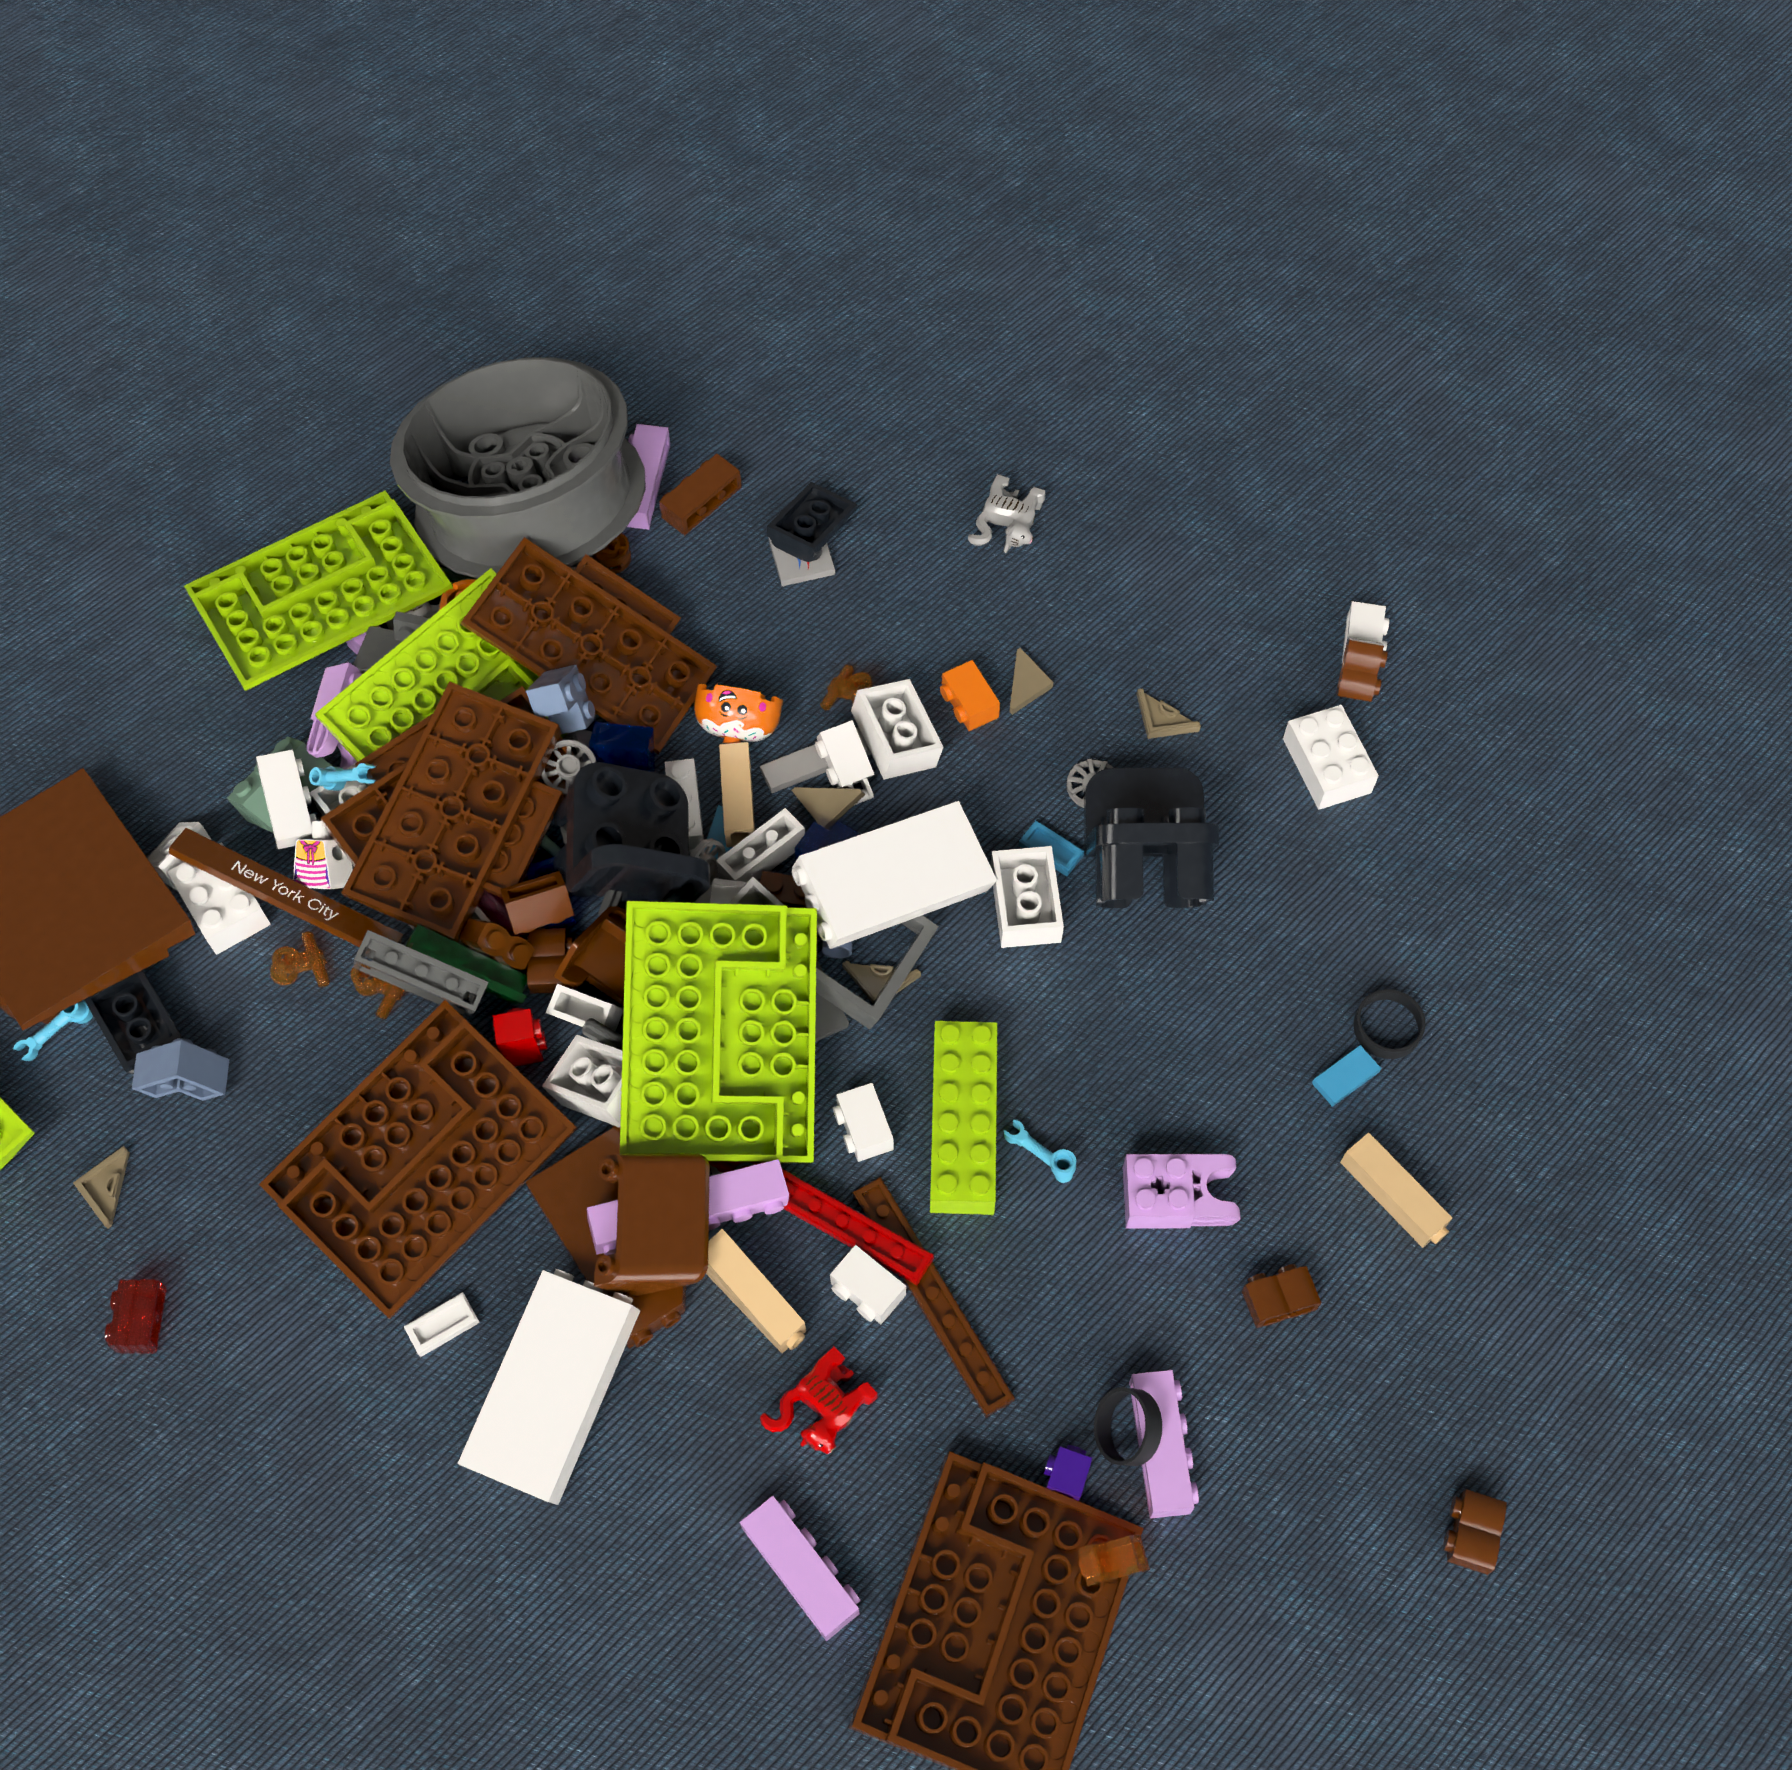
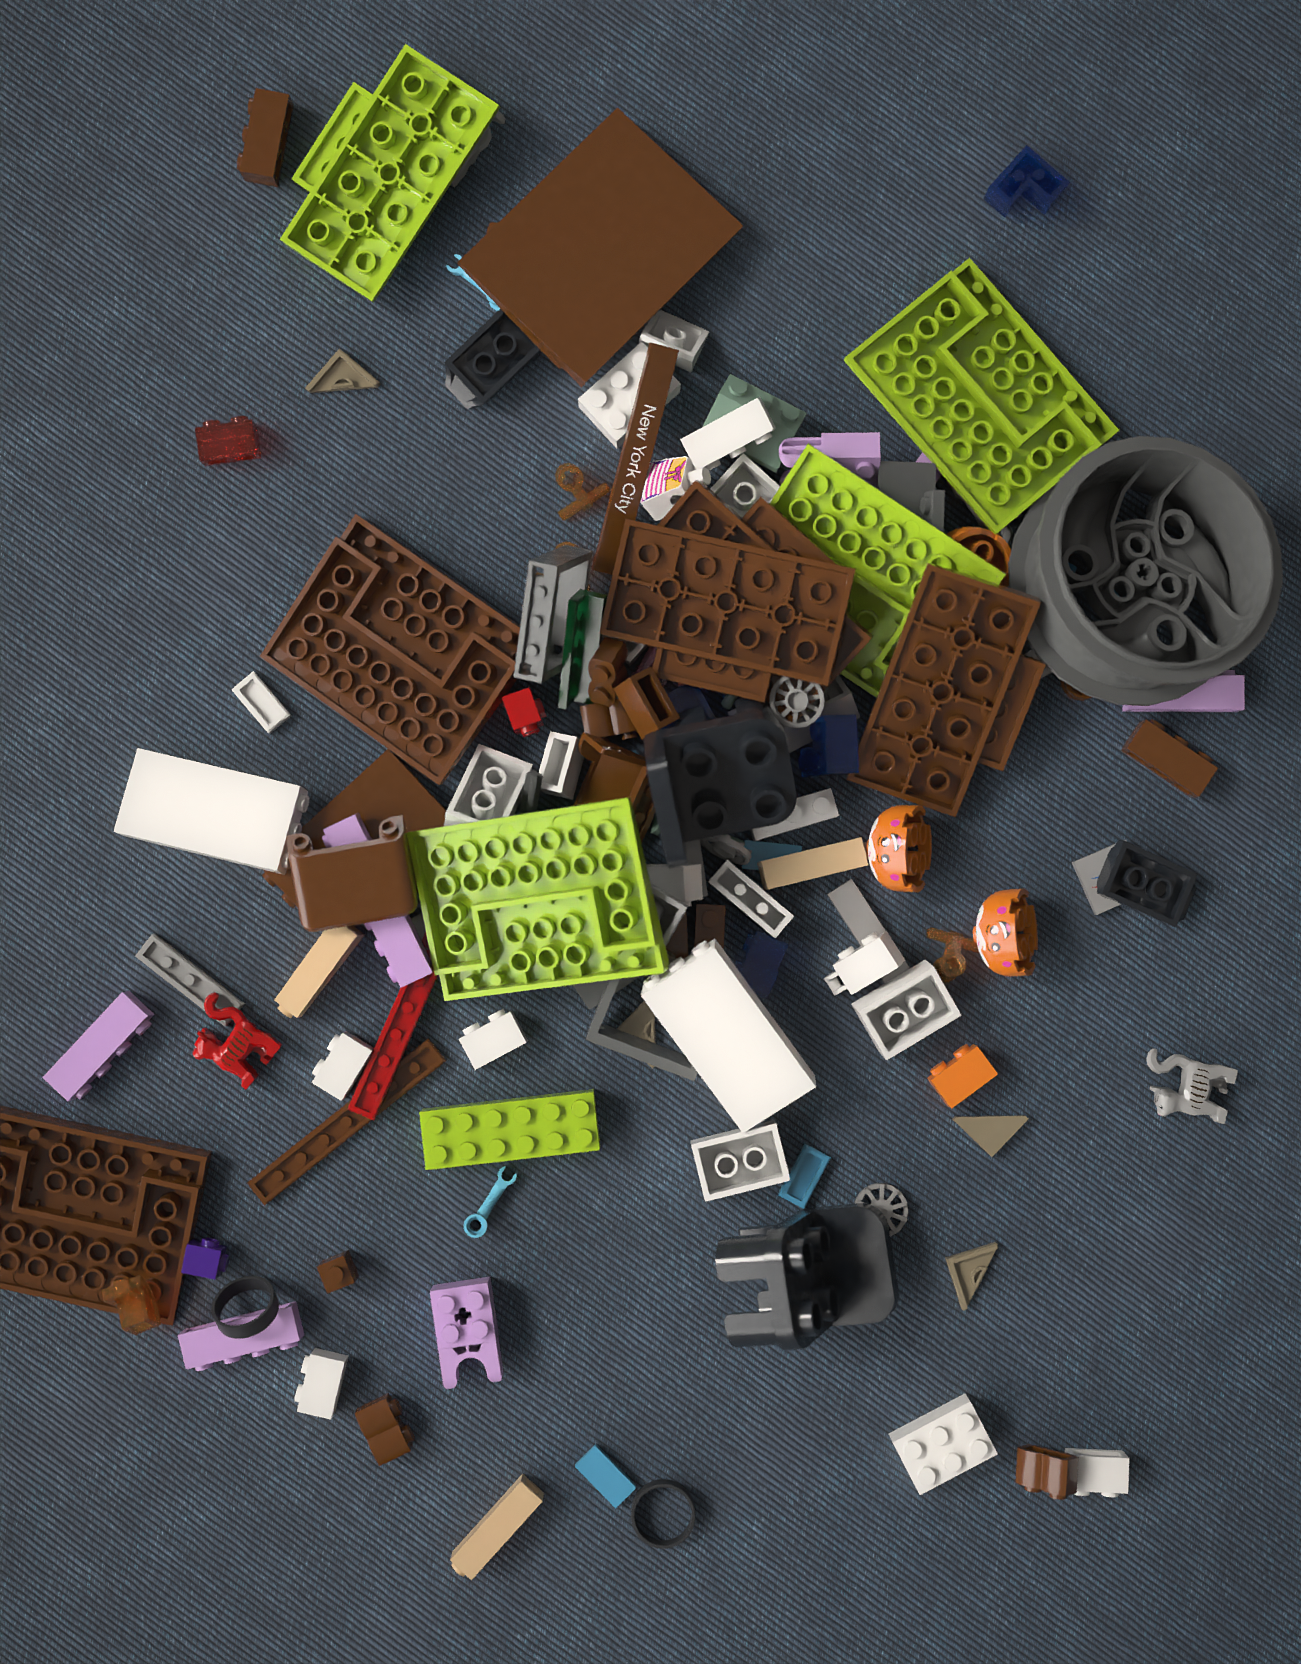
camera: 80 degrees right, 25 degrees up
sand blue brick [132,1038,229,1101] -> none
medium azure brick [309,763,376,791] -> none
sand blue brick [526,665,595,734] -> none
dark tan tile [791,787,866,831] -> none
reddish brown brick [1443,1489,1507,1575] -> none
none -> light grey tile [135,933,245,1027]
none -> white piece [294,1348,349,1419]
none -> reddish brown brick [316,1250,359,1294]
none -> orange cylinder [973,888,1038,977]
none -> clear blue brick [983,145,1070,218]

